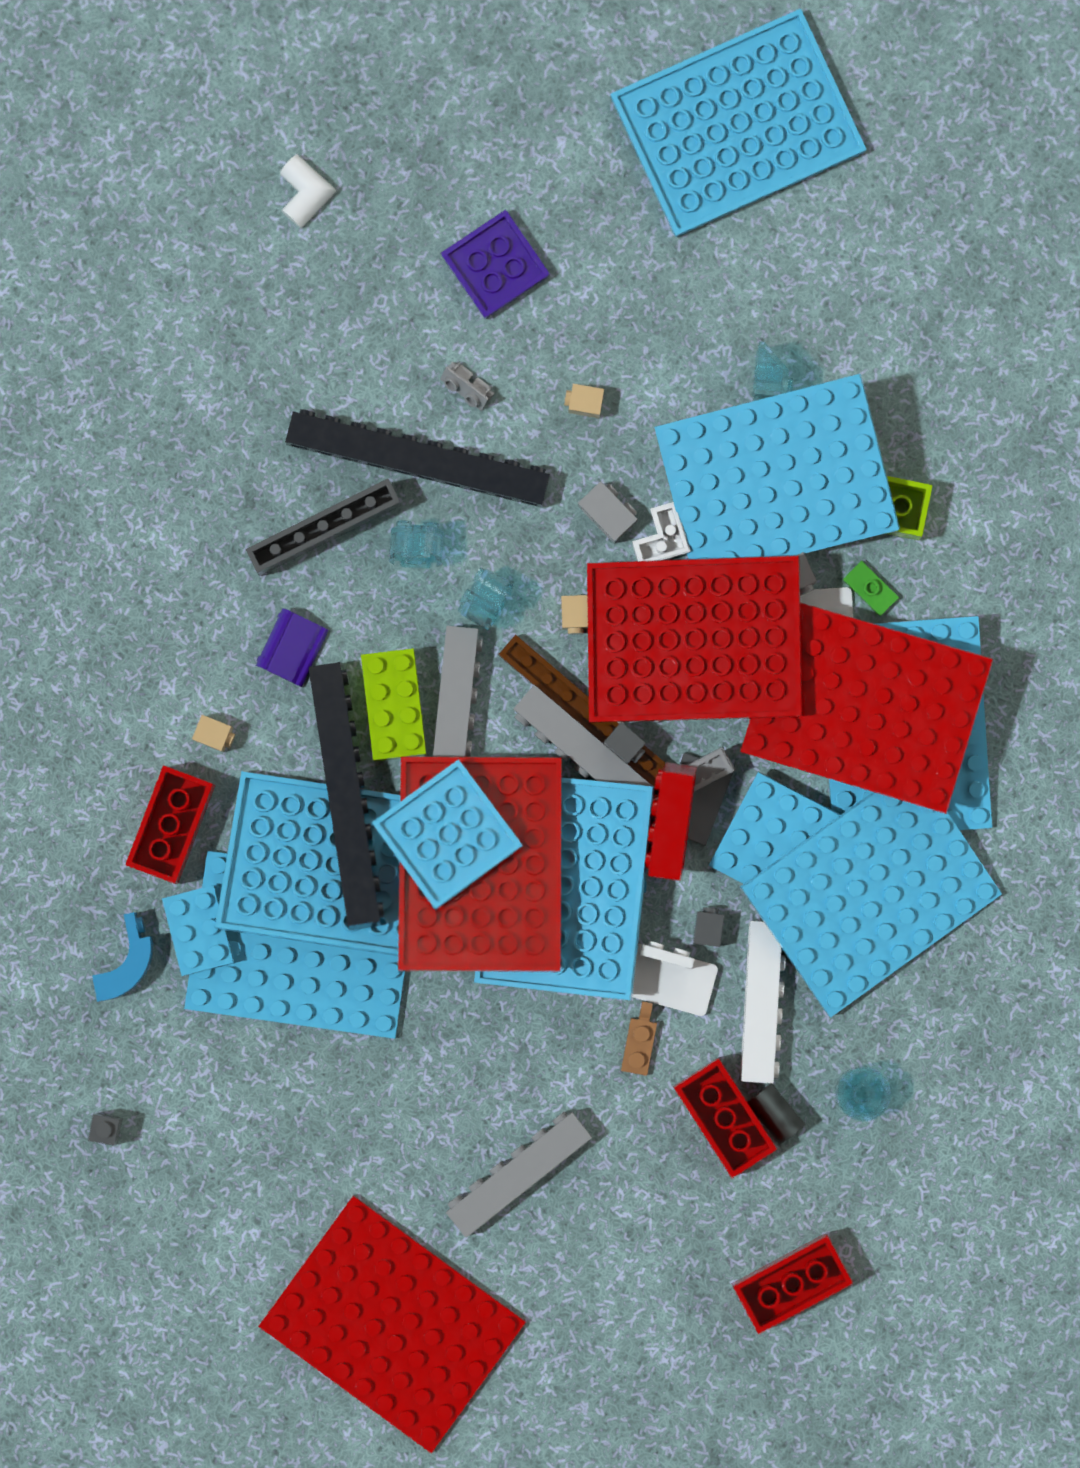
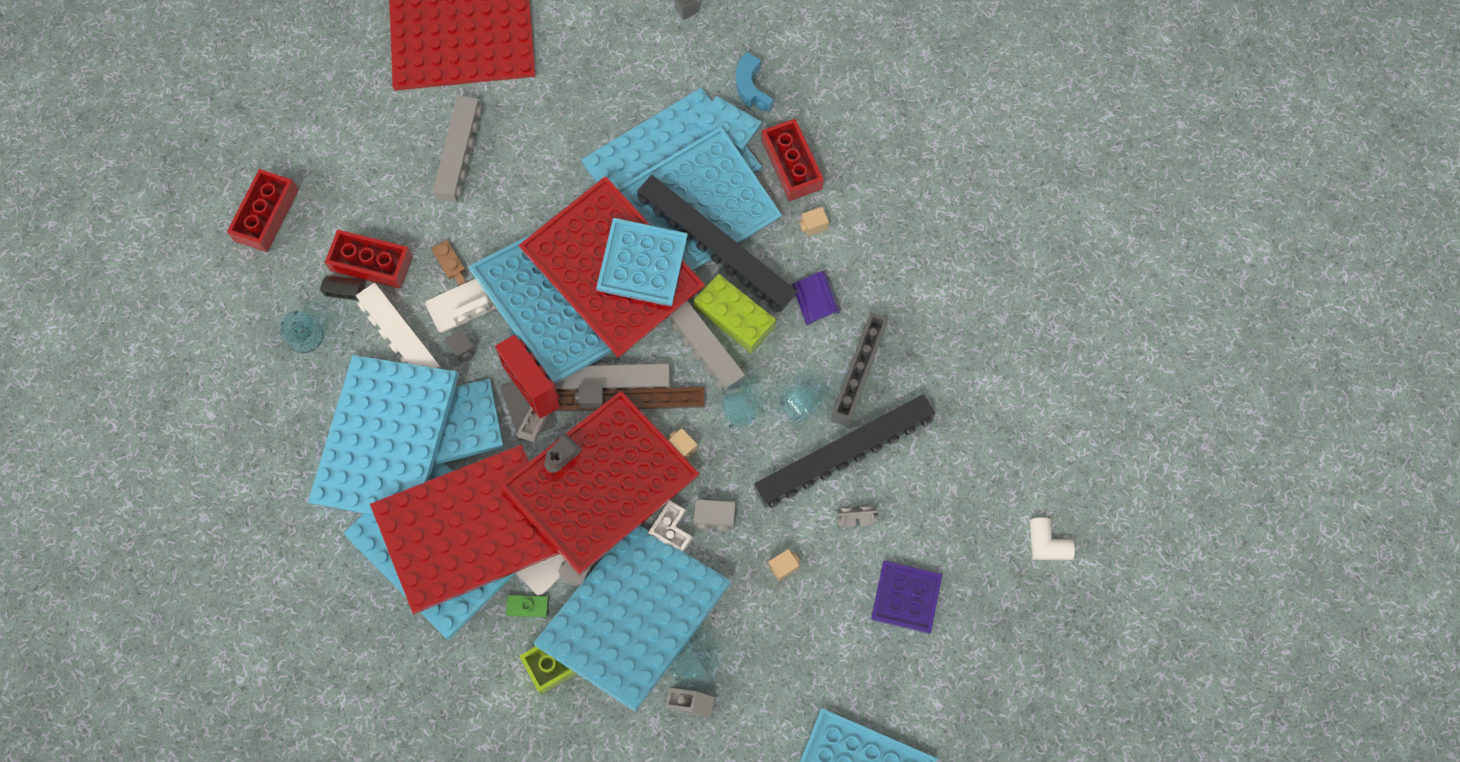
camera: 140 degrees right, 15 degrees down
none -> dark grey piece [544,435,582,473]
none -> light grey slope [665,688,715,718]

